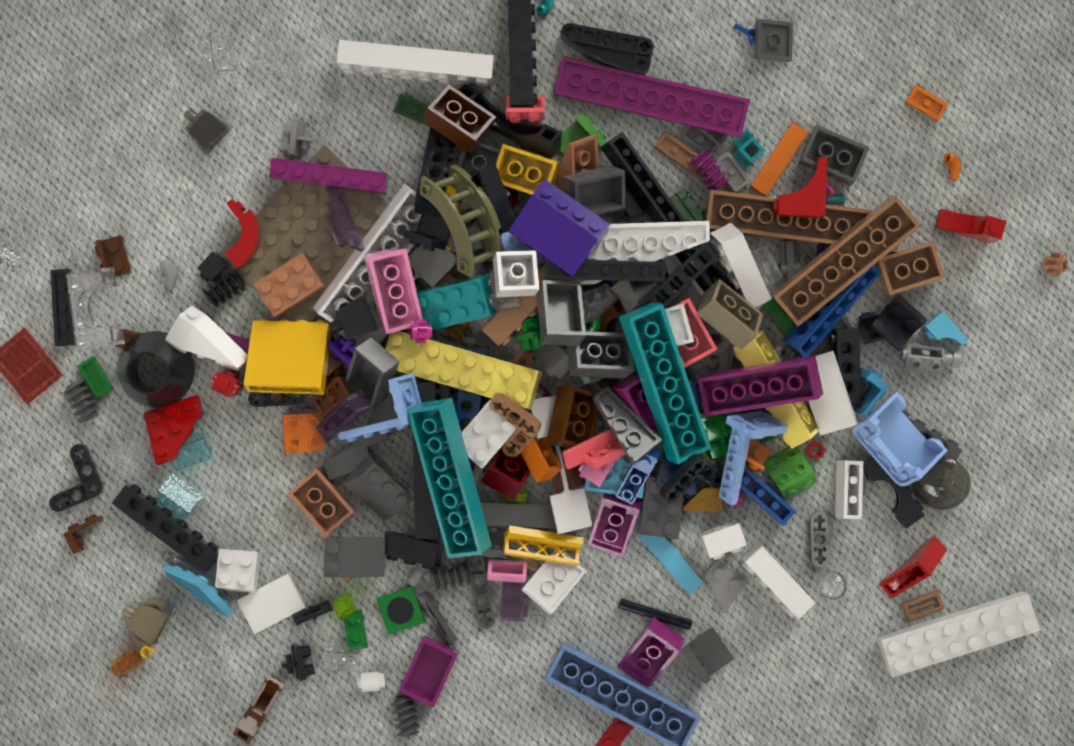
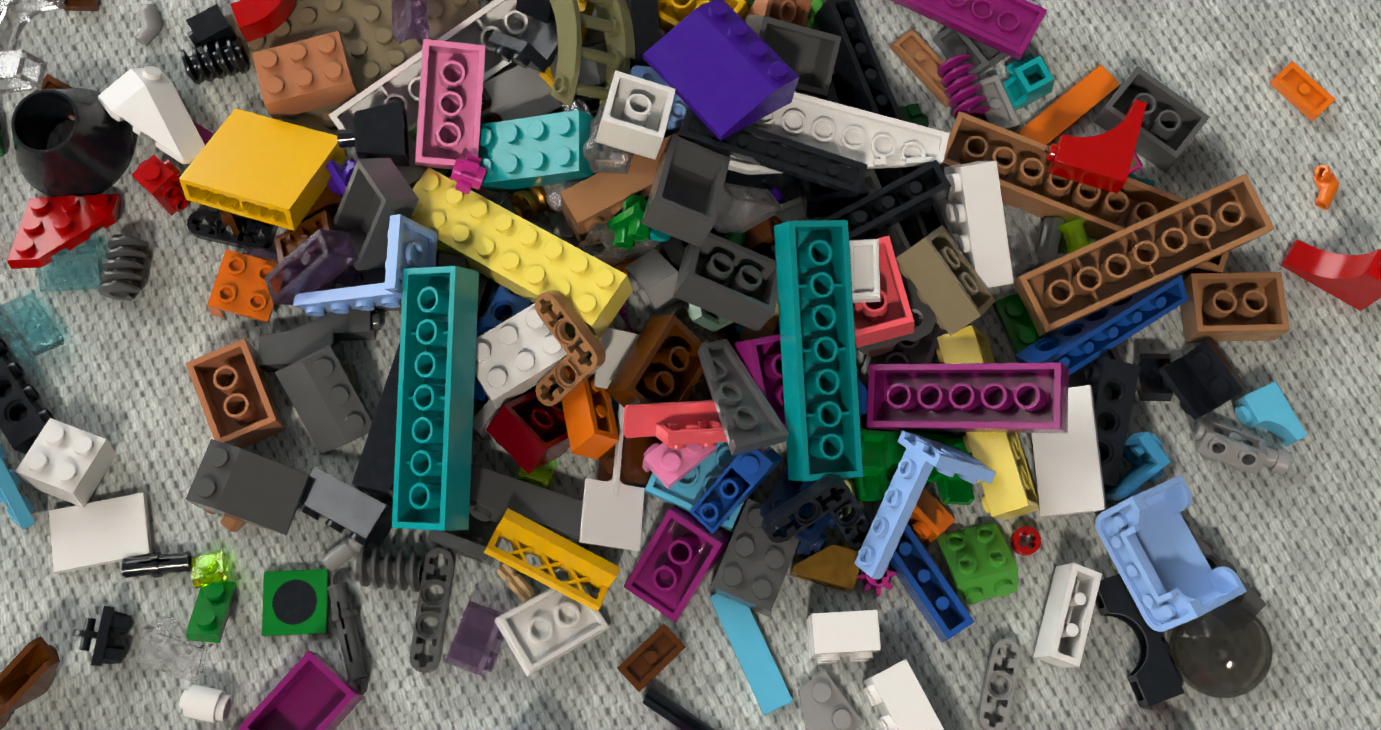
camera: 15 degrees right, 15 degrees down
bright pink brick [487,559,527,583] -> none
none -> dark grey piece [98,234,149,301]
none -> reddish brown plate [617,623,686,693]
none -> clear neon green bush [1057,218,1092,254]

